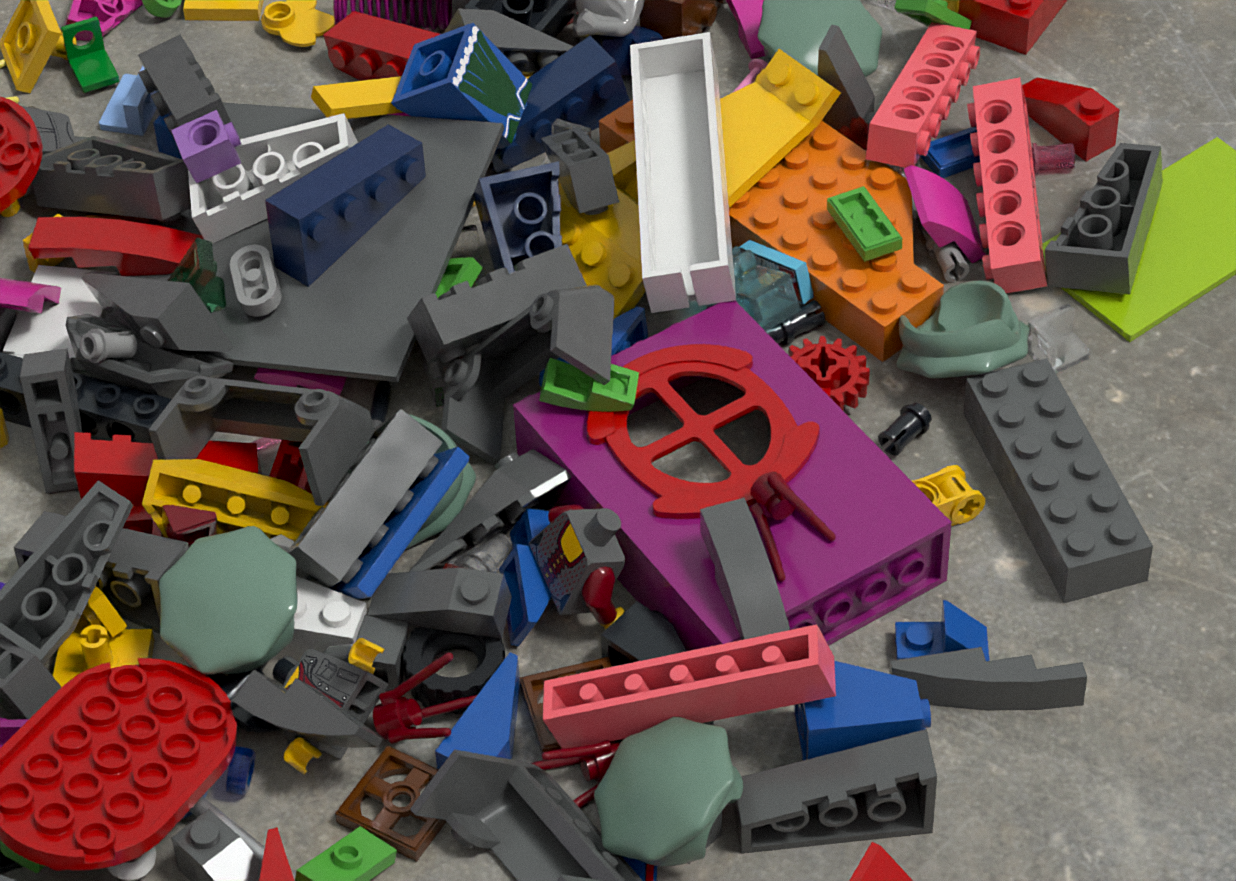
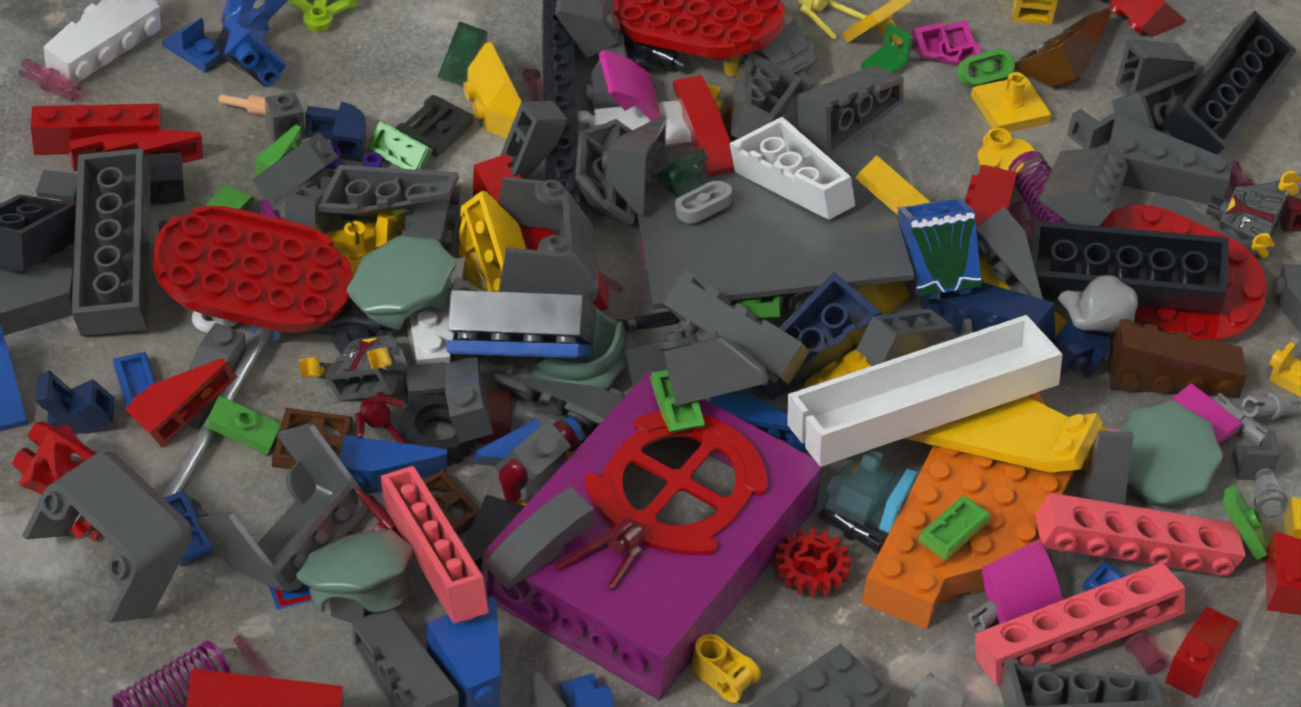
camera: 60 degrees right, 0 degrees up
light grey pin [80,329,137,363] -> none
dark red slope [162,505,217,547] -> none
medium lavender brick [171,110,242,184] -> none
clear blue tile [226,746,256,796] -> none
dark grey slope [232,670,383,748] -> none
dark blue wedge [265,124,426,287] -> none
black pin [878,402,932,456] -> none
sand green piece [896,280,1030,378] -> none

